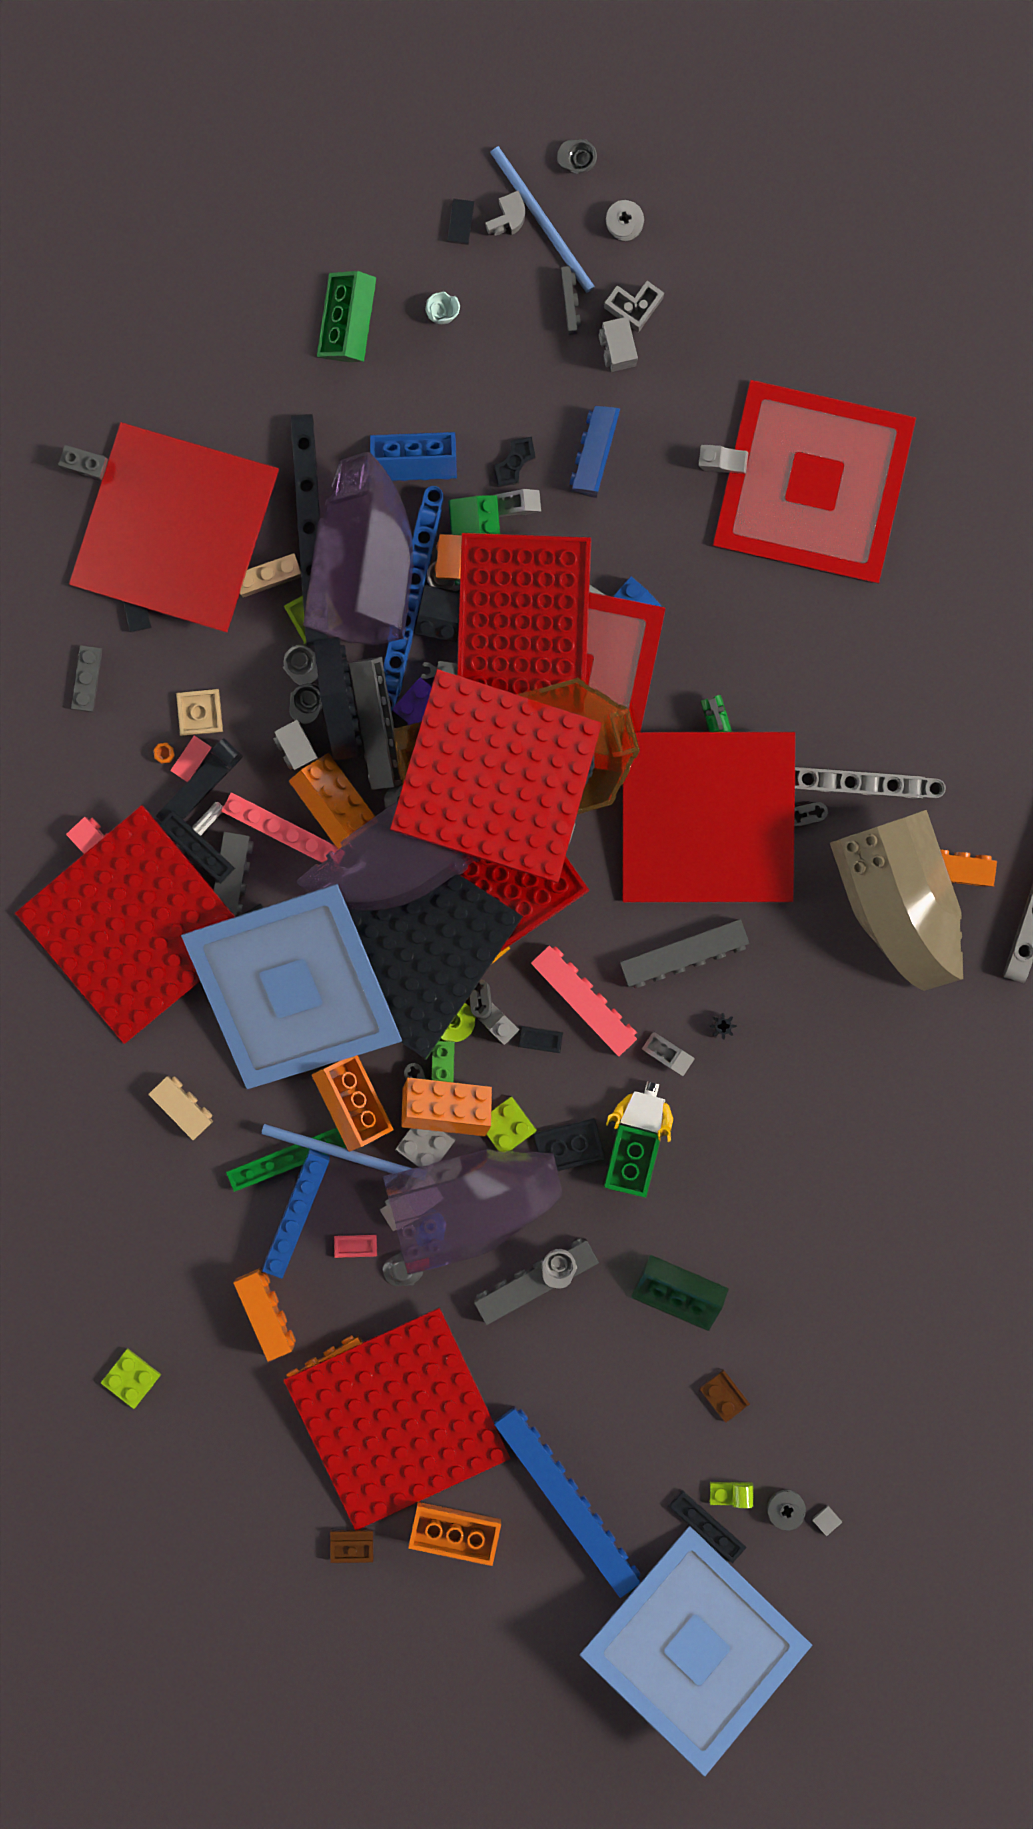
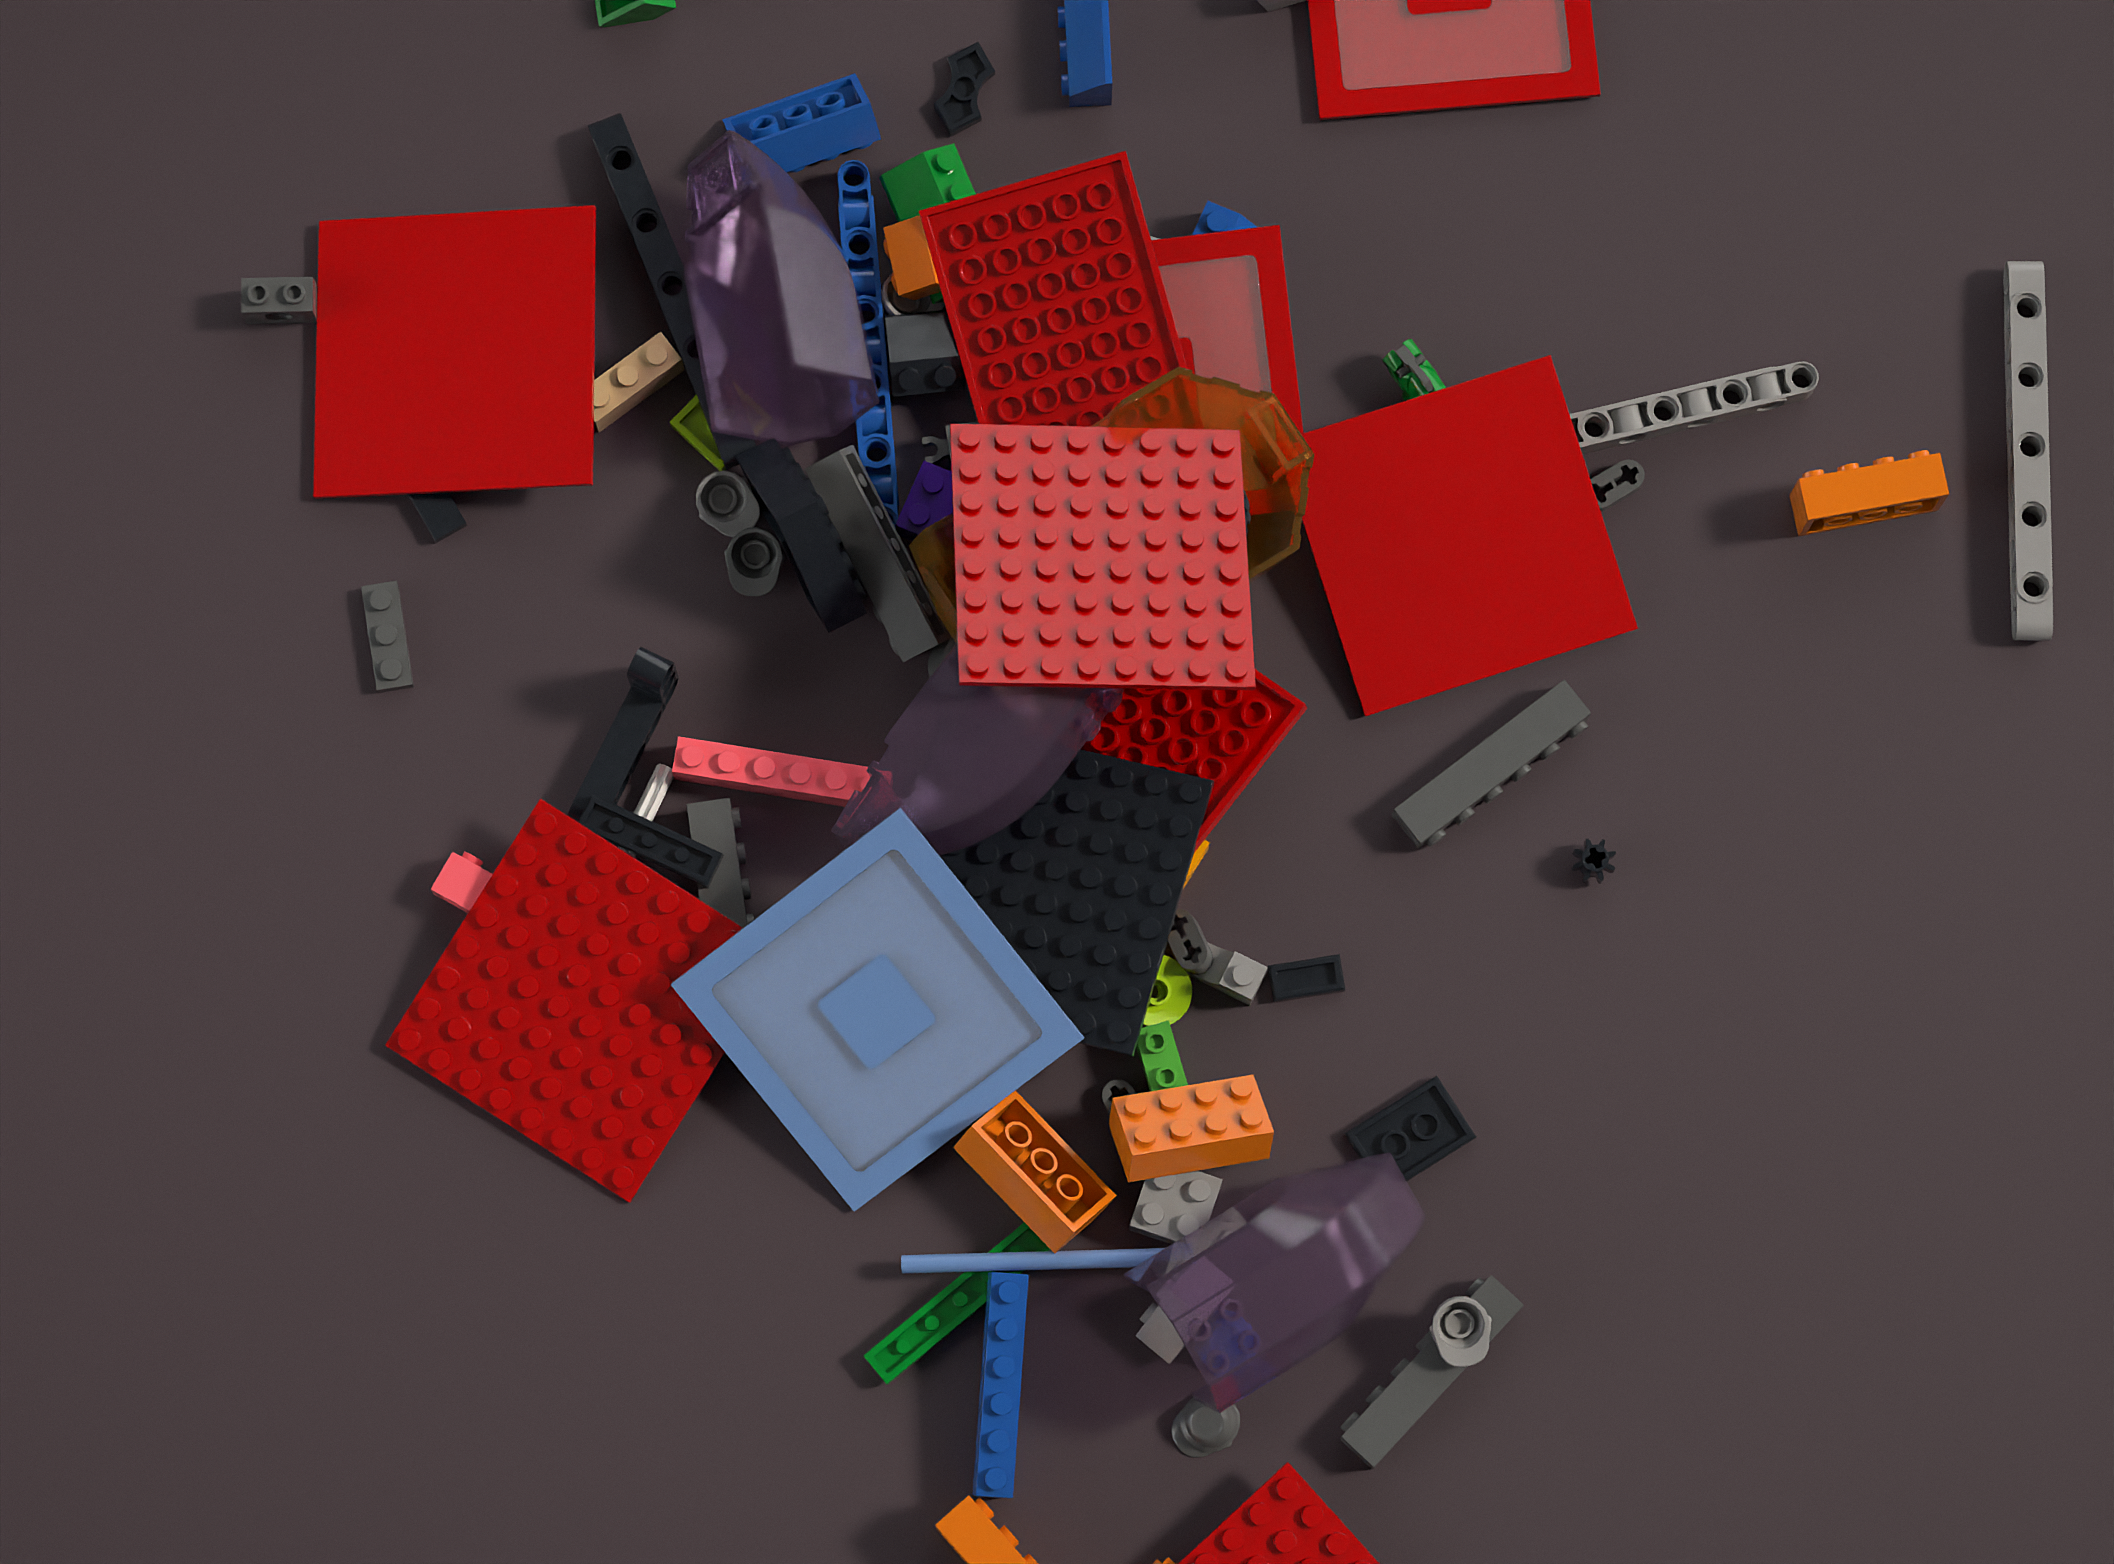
camera: 20 degrees left, 10 degrees down
tan brick [149,1076,214,1140] -> none
orange tile [153,743,175,764] -> none
coral tile [170,735,212,782] -> none
tan tile [176,689,223,736] -> none
light grey brick [273,720,319,772] -> none
orange brick [289,753,379,850] -> none
coral tile [334,1234,377,1258] -> none
lime plate [487,1096,537,1156] -> none
light grey arch [497,489,541,517] -> none
coral brick [531,945,637,1057] -> none
green brick [604,1124,660,1198] -> none
torso [606,1081,673,1142] -> none
clear green slope [631,1255,729,1331] -> none
light grey arch [642,1031,695,1076] -> none
reddish brown plate [699,1369,750,1423] -> none
dark tan windscreen [830,810,963,991] -> none

